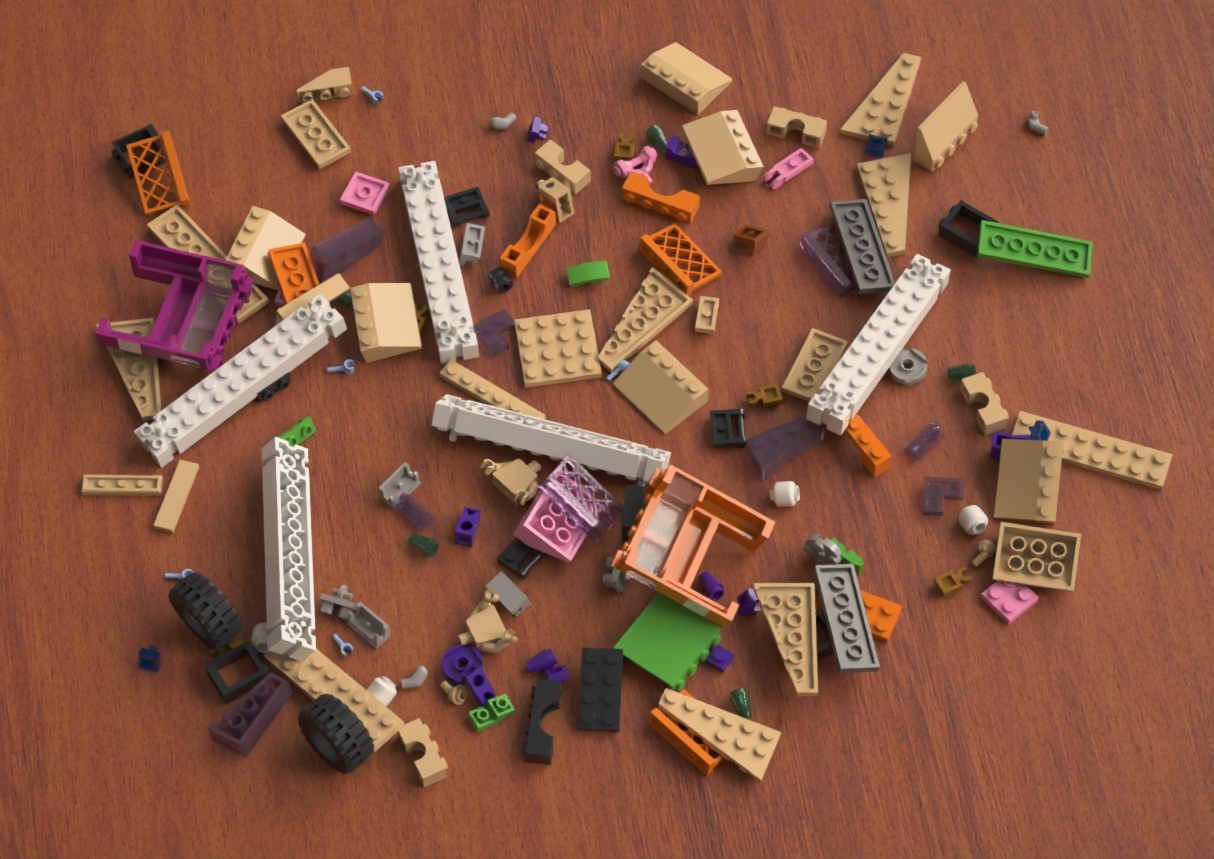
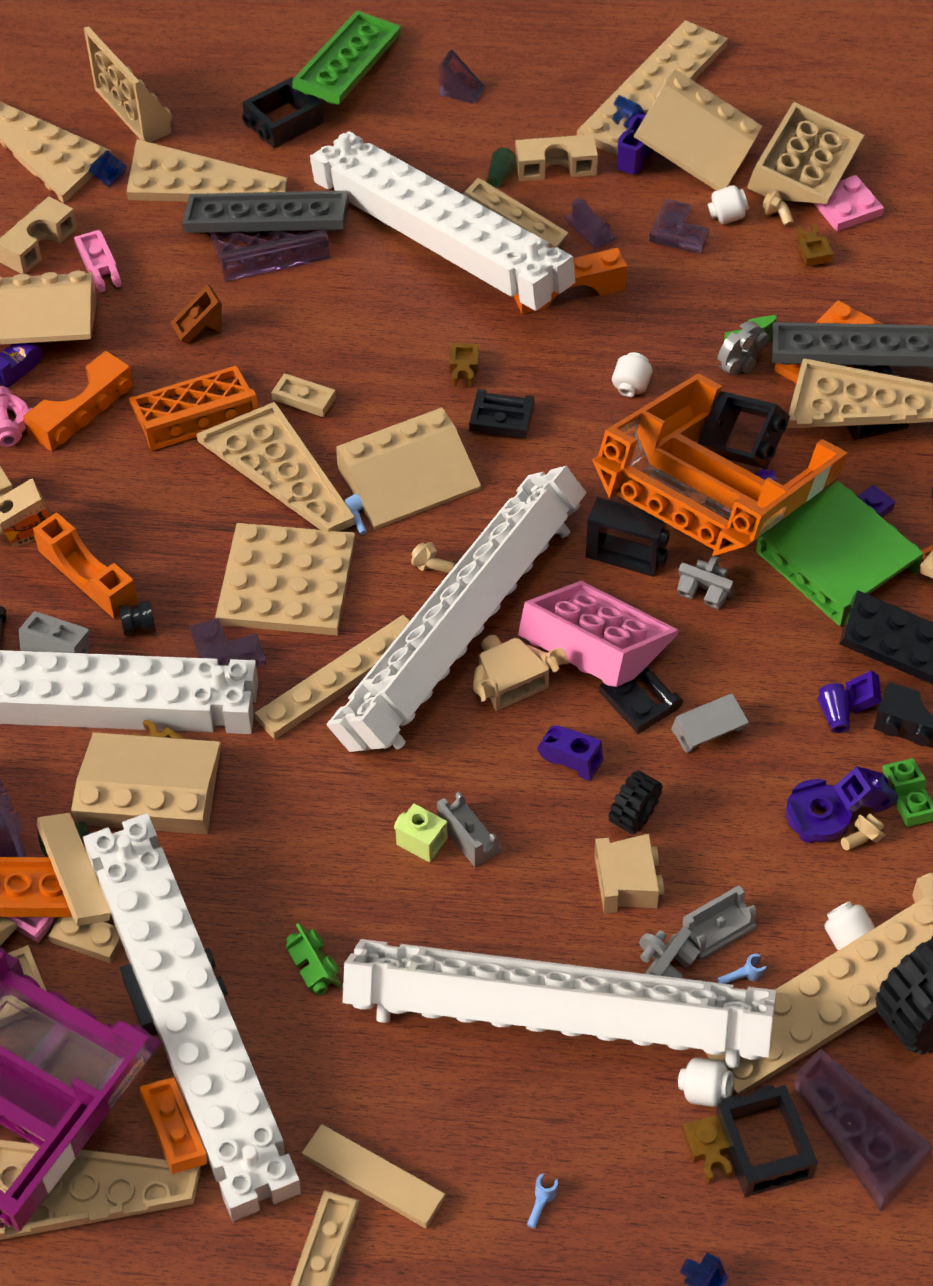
camera: 75 degrees left, 5 degrees down
black tyre [168,572,243,650] -> none
light blue hand [327,359,354,375] -> none
clear purple hinge [395,493,436,531] -> none
light grey arm [401,666,428,689] -> none
clear green cone [408,533,439,557] -> none
tan torso [458,589,518,654] -> none
clear purple fence [538,454,624,543] -> none
bright green slope [567,261,610,287] -> none
dark purple tile [737,588,761,616] -> none
wedge [745,416,825,482] -> none
tan plate [782,328,848,402] -> none
light grey arm [1027,111,1049,136] -> none
none -> orange plate [140,1077,207,1174]
none -> yellowish green brick [394,803,448,863]
none -> tan plate [411,542,454,574]
none -> slope [439,49,485,104]
none -> tan plate [464,178,569,248]
none -> tan hips [594,834,664,914]
none -> black tyre [608,770,663,835]
none -> black window [697,391,790,470]

